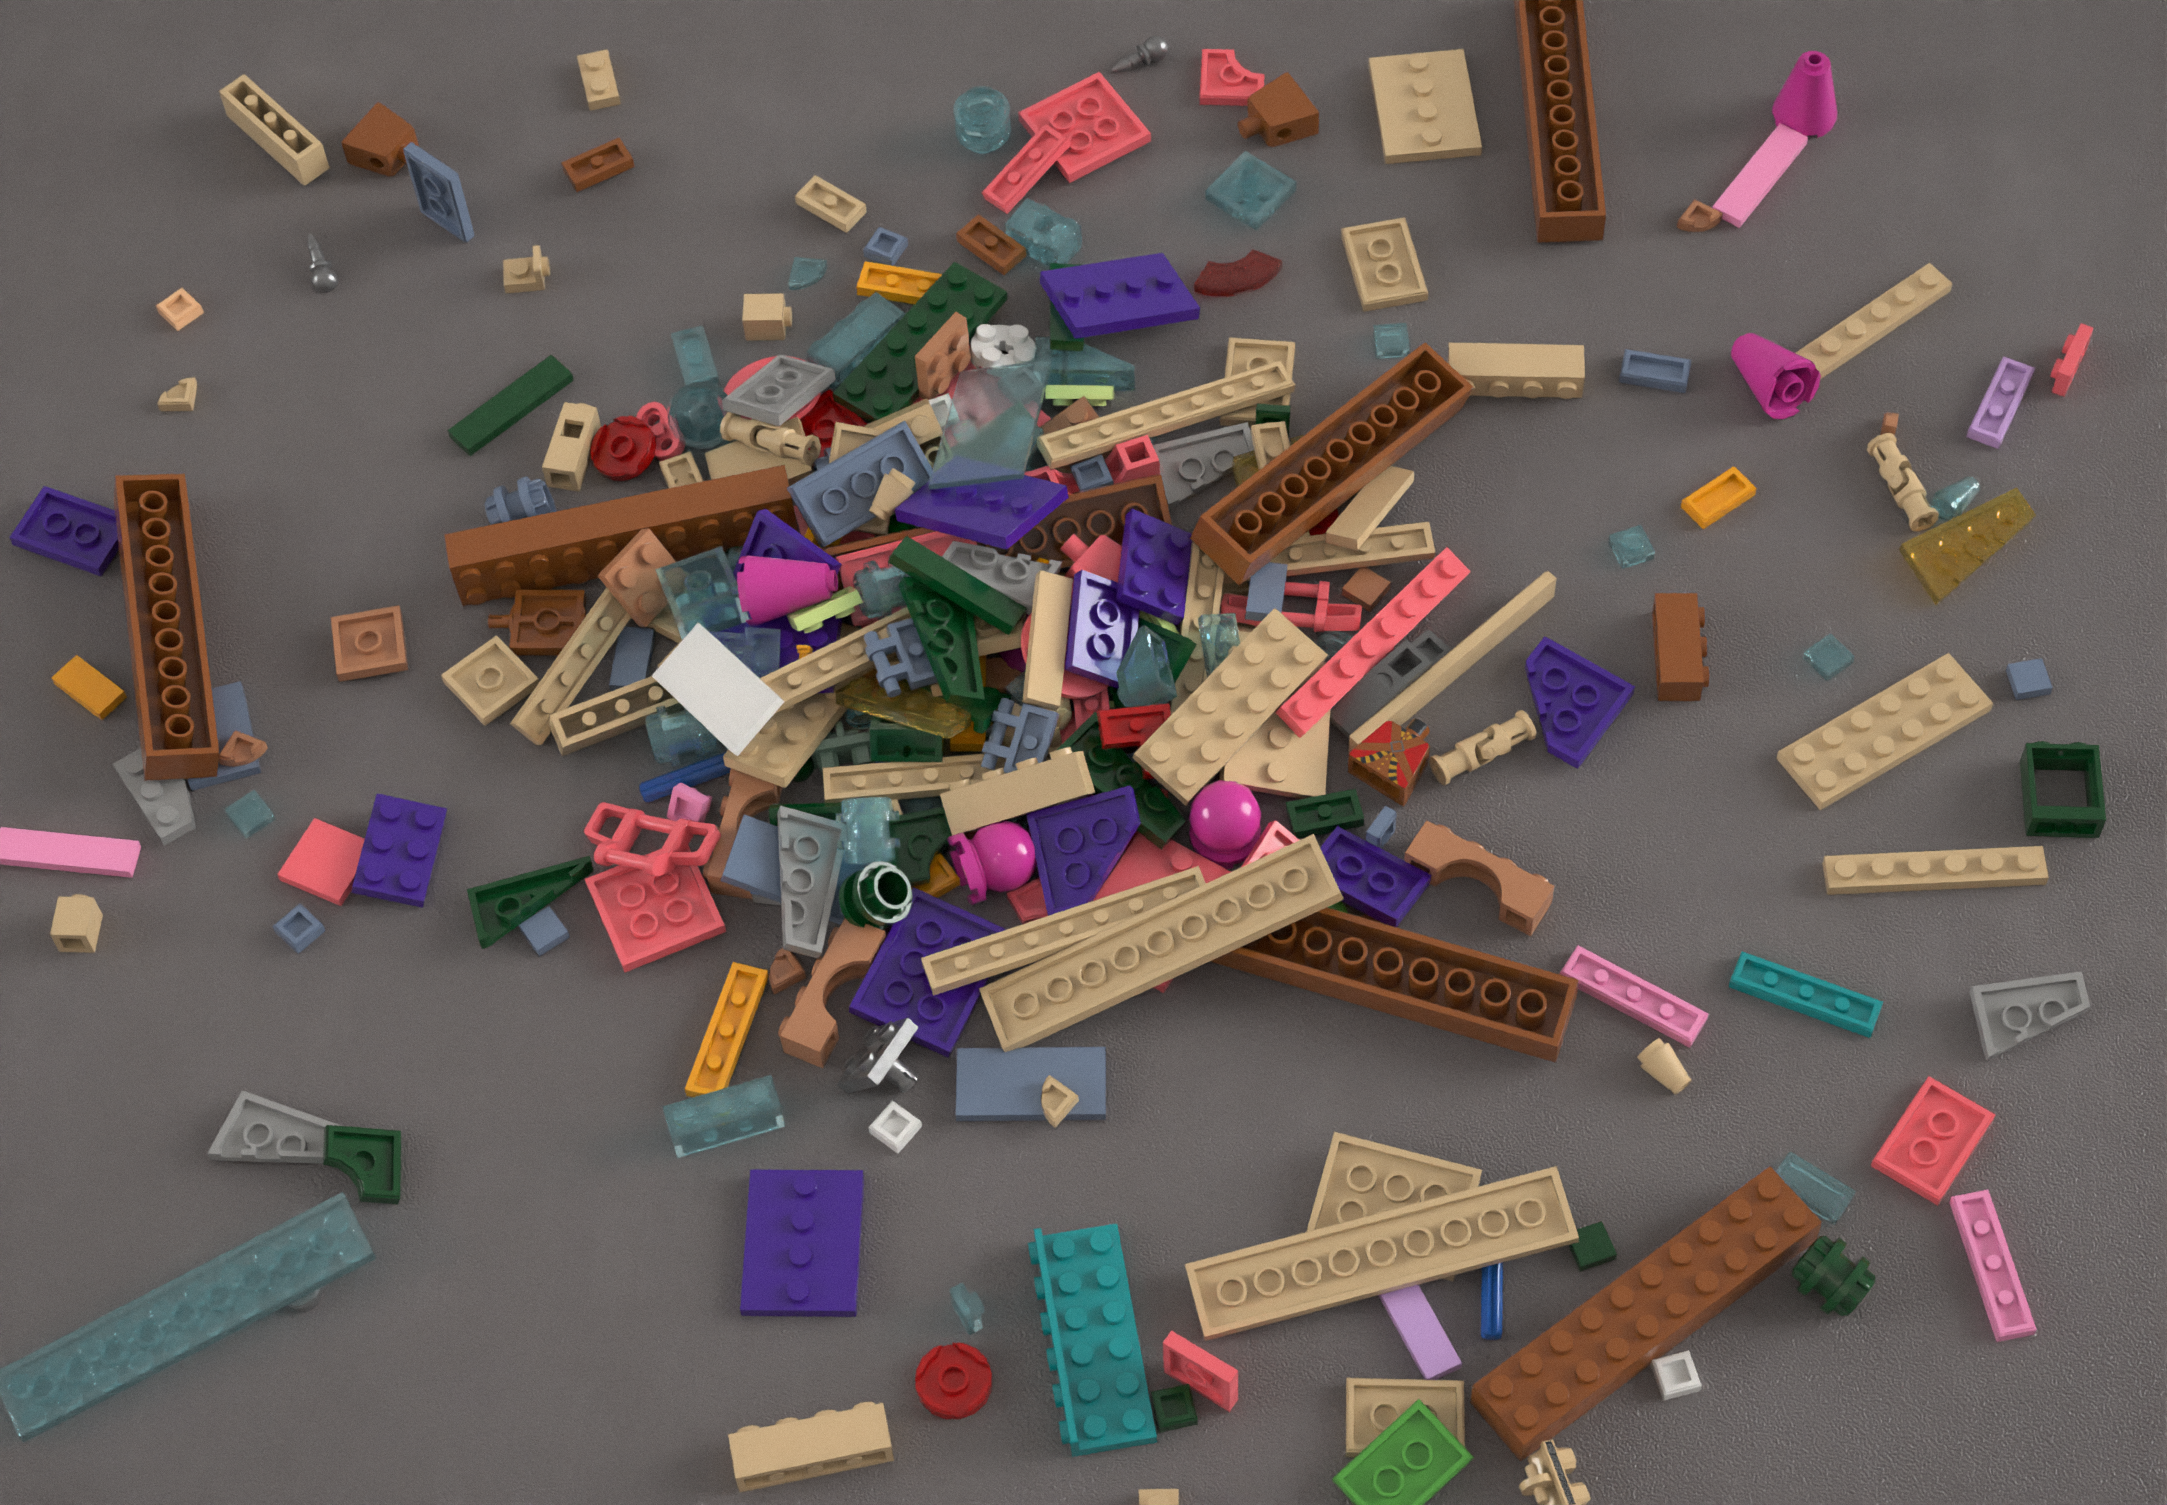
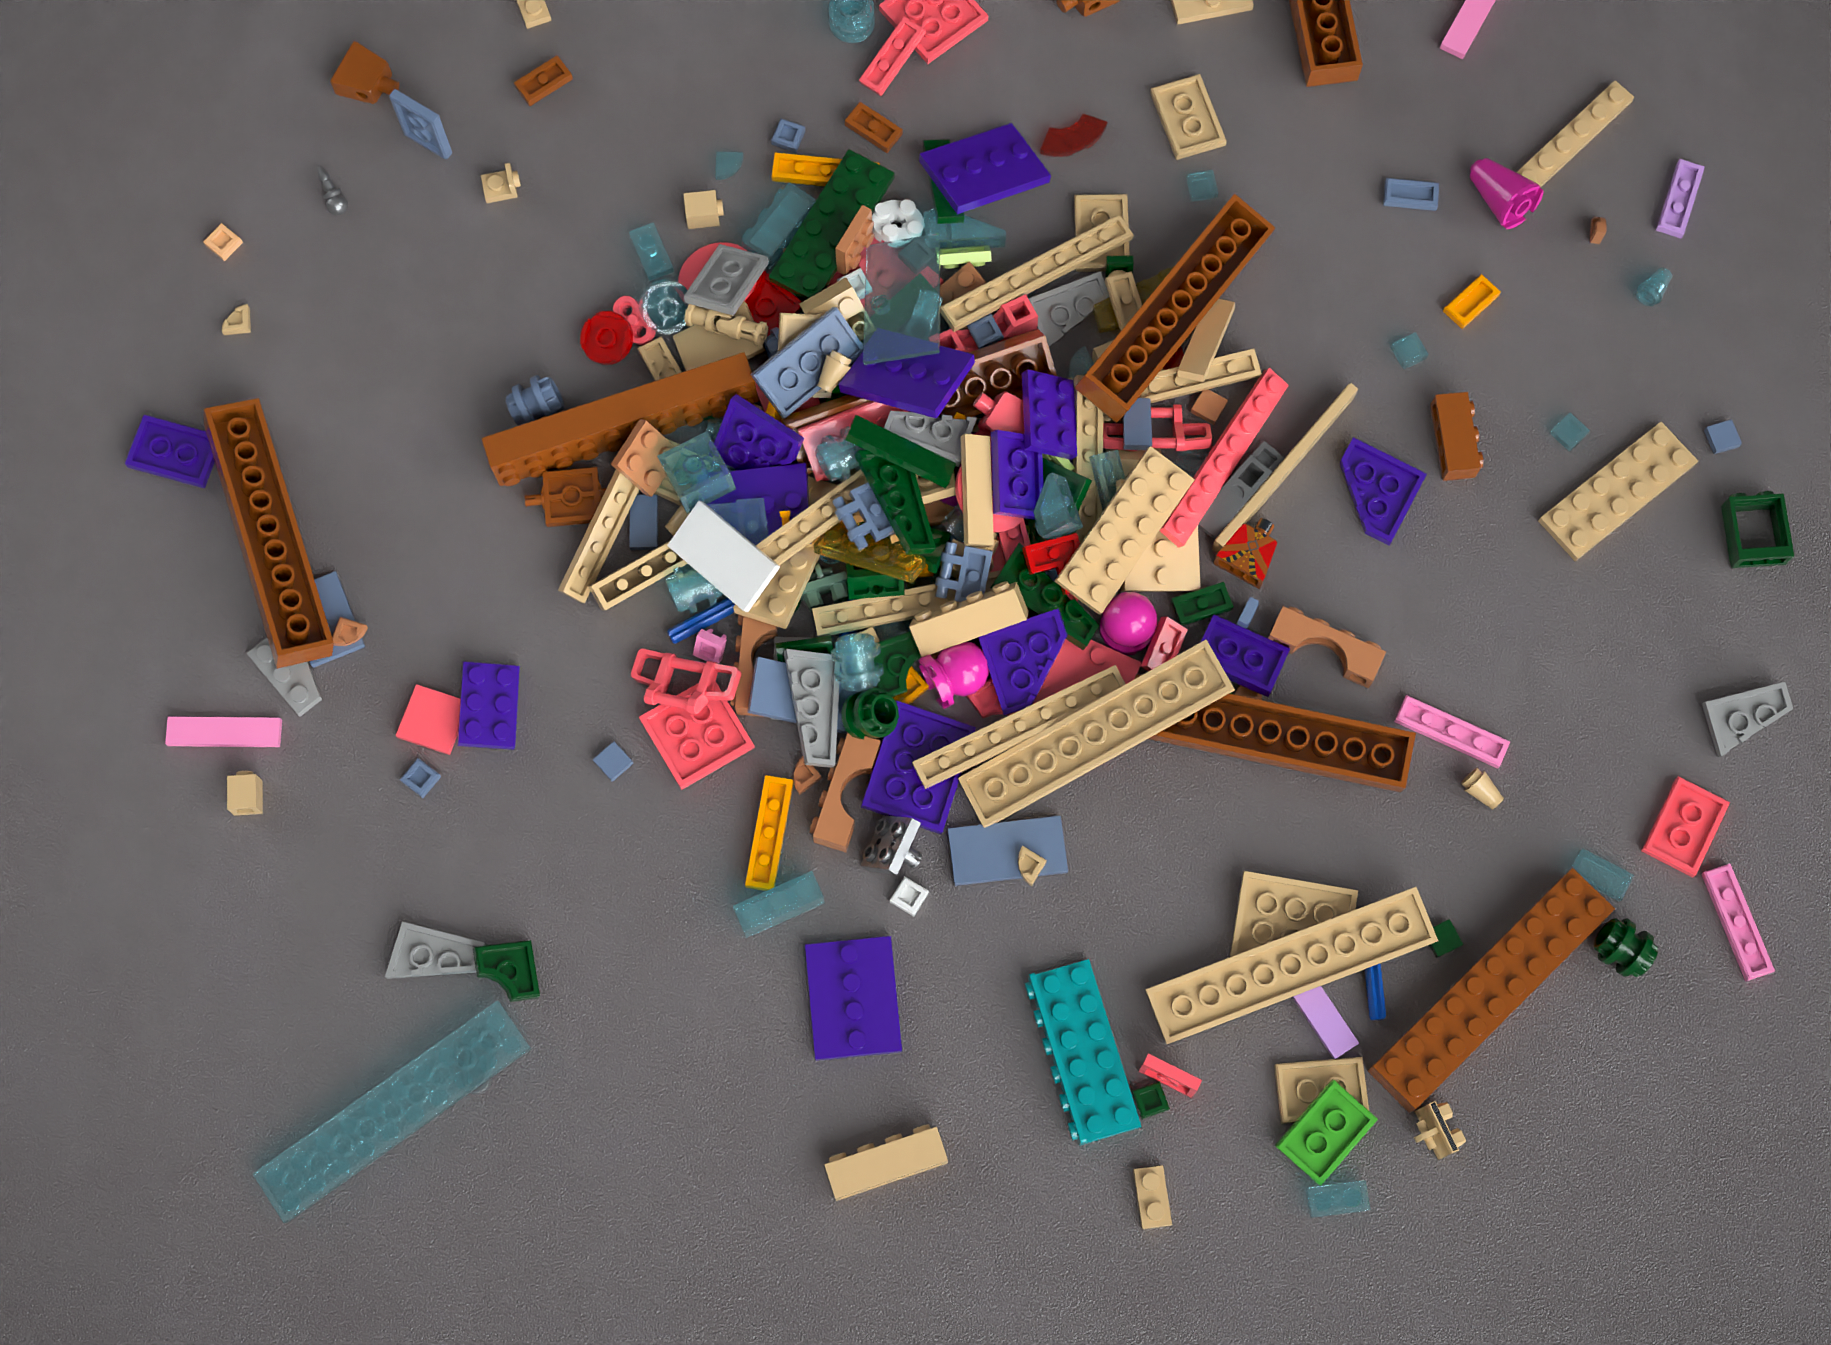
camera: 10 degrees left, 15 degrees up
light orange tile [51,655,127,720] -> none
tan brick [219,74,330,186] -> none
clear light blue tile [224,790,276,839] -> none
nougat plate [331,605,408,682] -> none
tan plate [441,635,539,726] -> none
dark green tile [448,355,574,456] -> none
dark green wing [467,856,594,949] -> none
tan brick [542,402,601,492] -> none
dark pink cone [737,555,838,626] -> none
yellowish green plate [787,586,863,633] -> none
tan plate [795,175,867,233] -> none
red tile [915,1343,992,1419] -> none
clear light blue plate [949,1282,985,1335] -> none
clear light blue brick [1005,198,1082,267] -> none
clear light blue plate [1205,151,1297,230] -> none
tan piece [1429,710,1537,785] -> none
tan brick [1447,342,1585,399] -> none
white tile [1651,1351,1702,1401] -> none
nougat tile [1677,199,1723,232] -> none
teal tile [1728,951,1883,1038] -> none
tan plate [1822,846,2049,895] -> none
tan piece [1867,433,1939,531] -> none
clear yellow wing [1899,487,2036,606] -> none
coral plate [2050,323,2094,397] -> none

